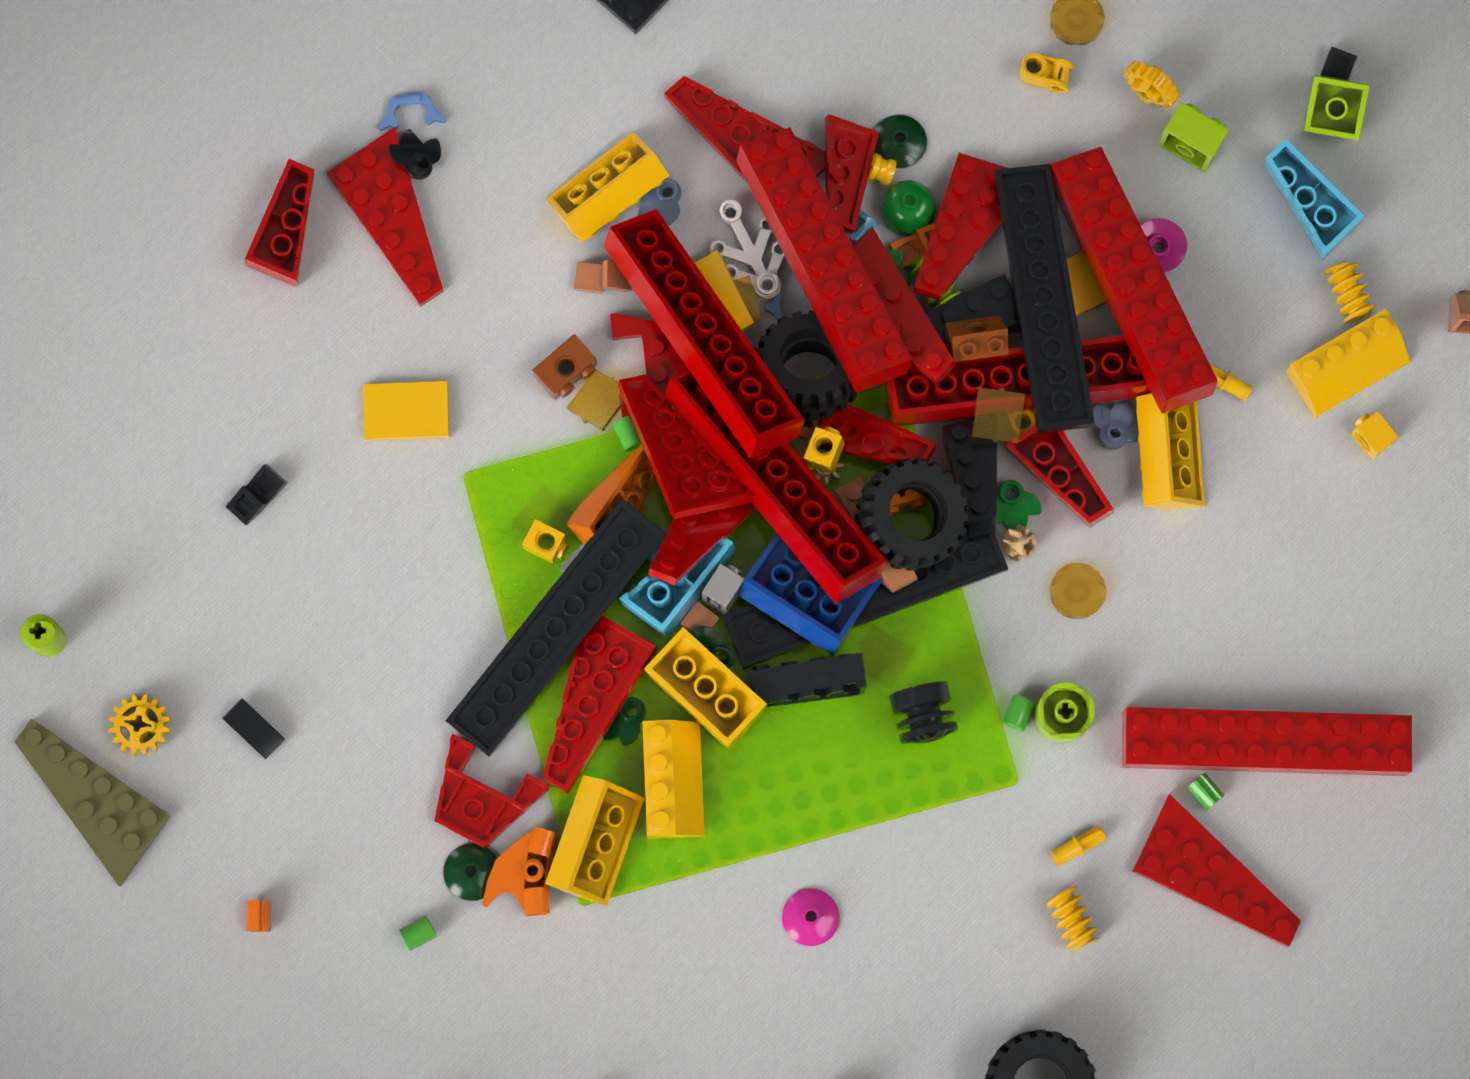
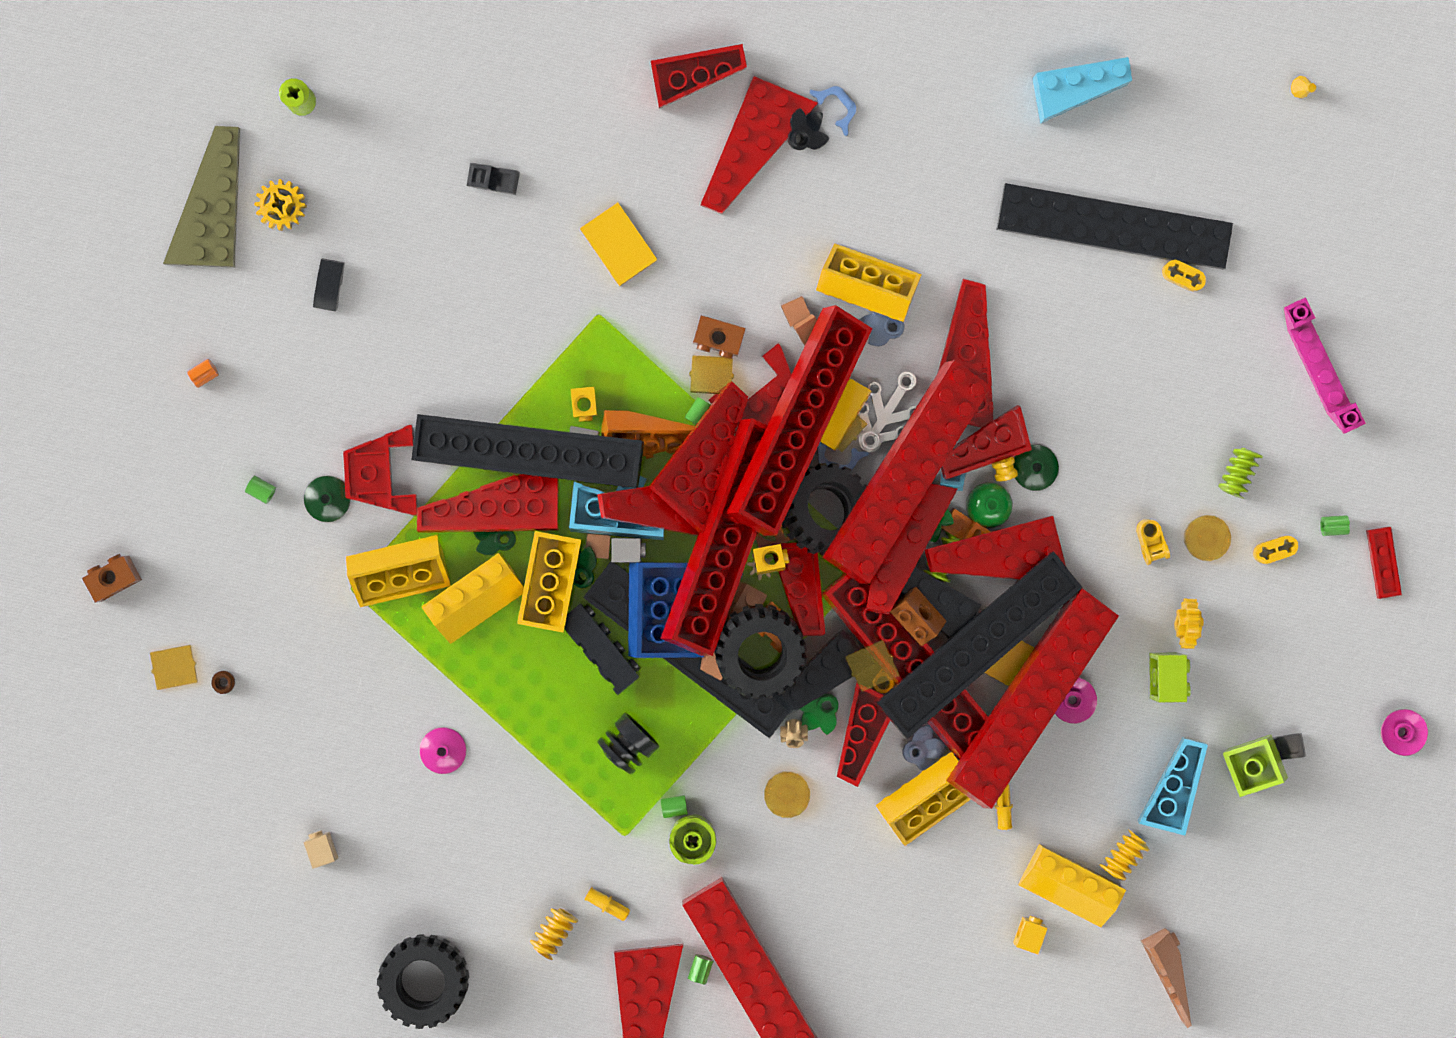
camera: 60 degrees right, 10 degrees up
orange pin [482,827,558,916] -> none

